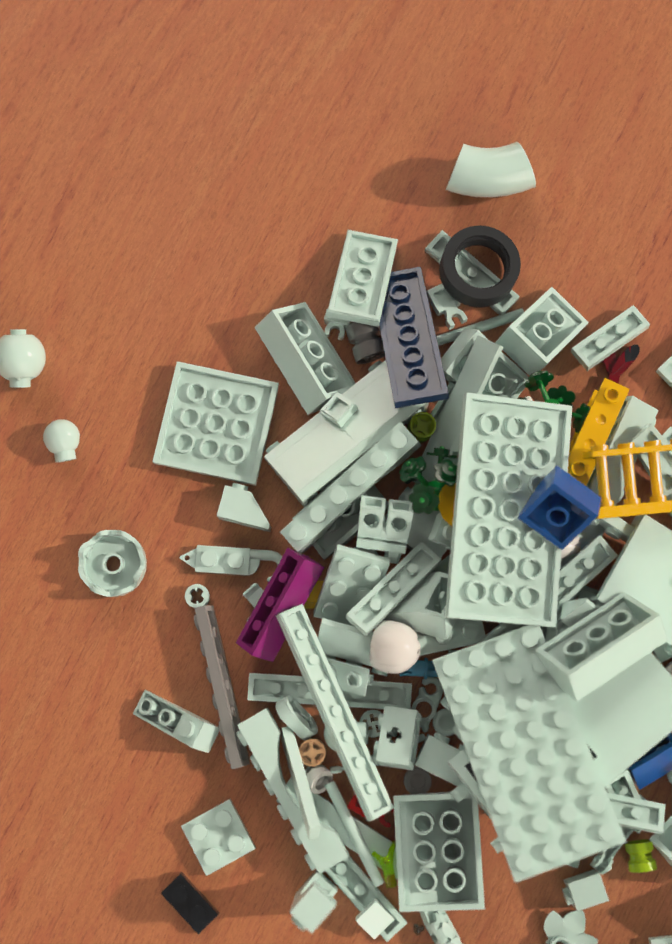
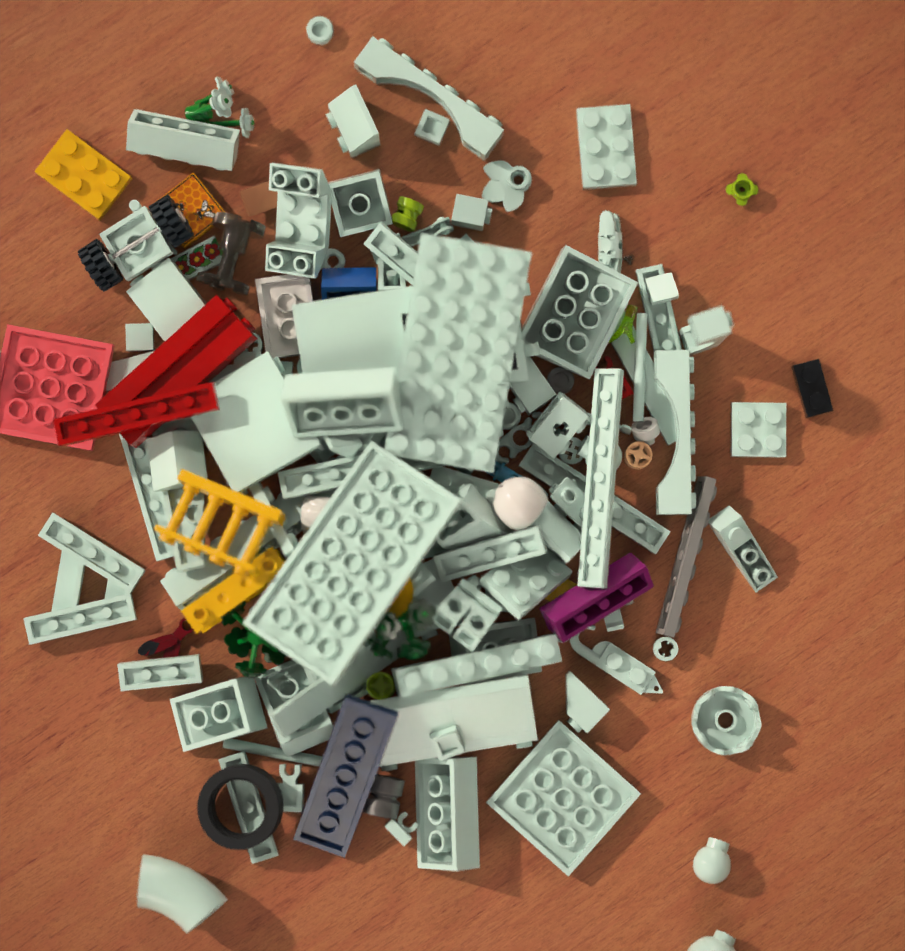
camera: 160 degrees left, 5 degrees up
light aqua beam [276,696,318,740] -> none
light aqua tile [281,726,320,840] -> none
light aqua tile [327,230,398,327] -> none
blue slope [518,465,601,550] -> none

